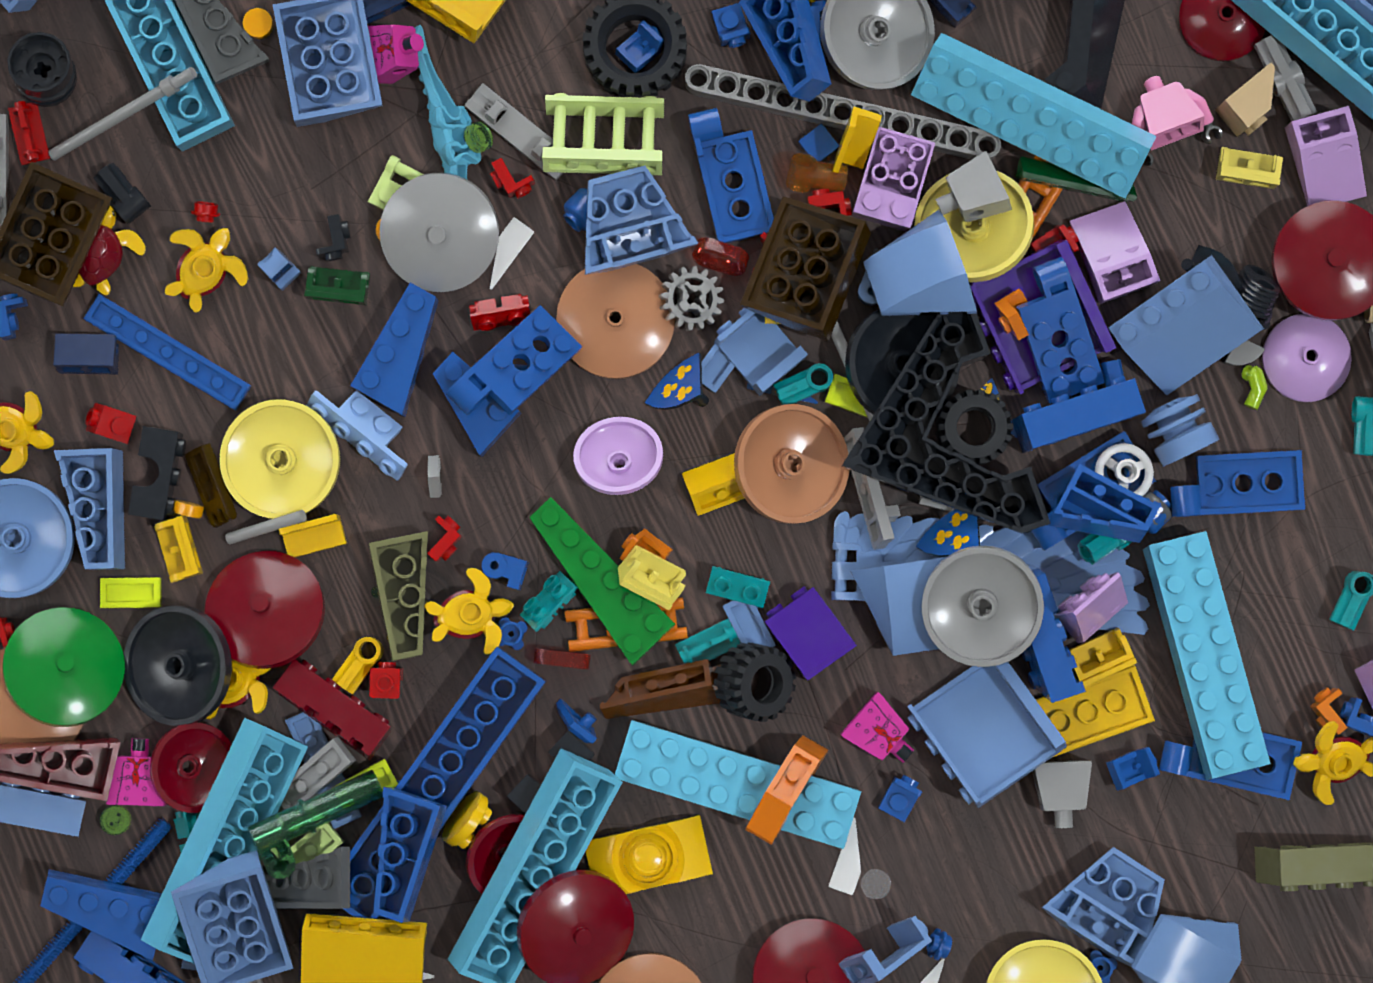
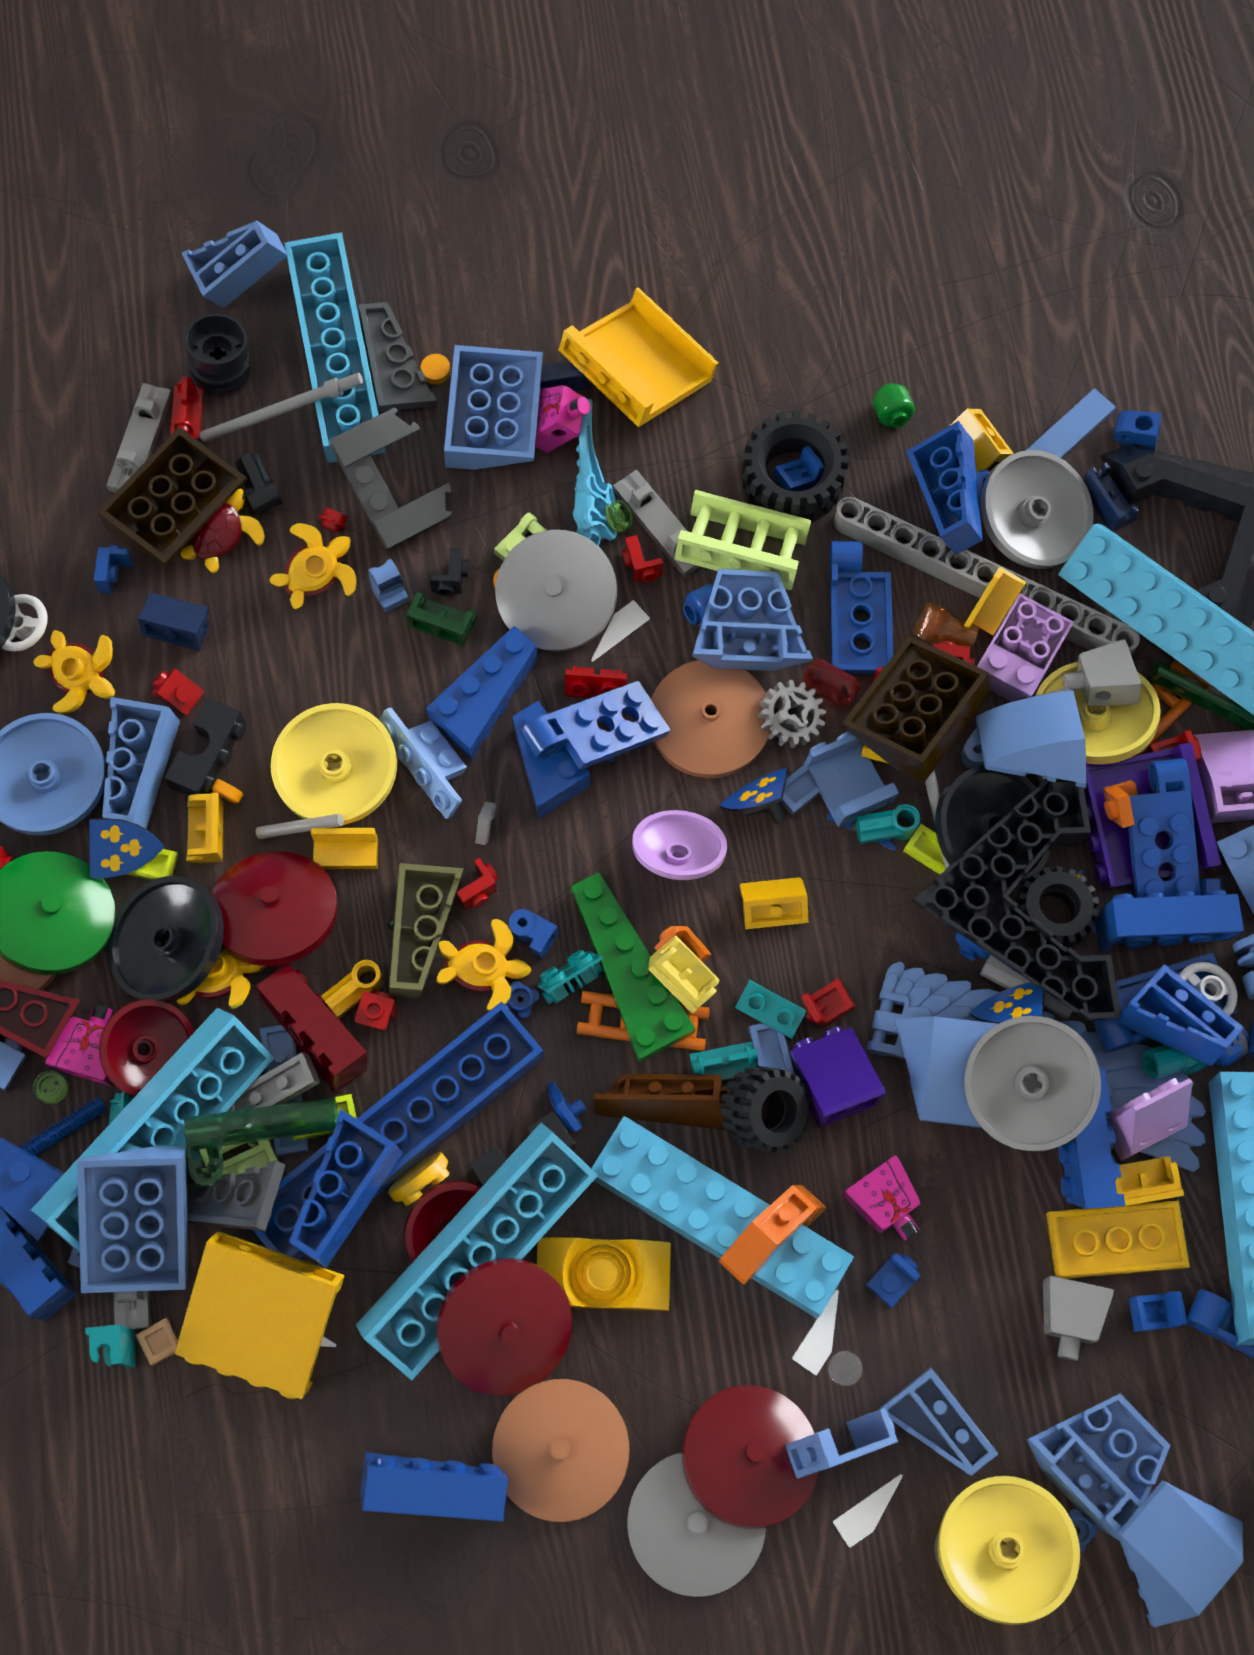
camera: 15 degrees right, 15 degrees down
blue tile [84,294,252,411] -> none
dark brown hinge [184,443,237,528] -> none
clear red beam [533,648,591,670] -> none
blue bracket [711,3,750,48] -> none
nougat dish [734,404,850,524] -> none
blue tile [798,123,839,165] -> none
light grey hinge [844,427,901,550] -> none
medium blue panel [907,662,1067,808] -> none
blue plate [926,928,952,960] -> none
none -> blue shield [89,818,165,879]
none -> dark grey wedge [328,407,452,550]
none -> red bracket [801,979,857,1027]
none -> medium blue wedge [878,1367,998,1476]

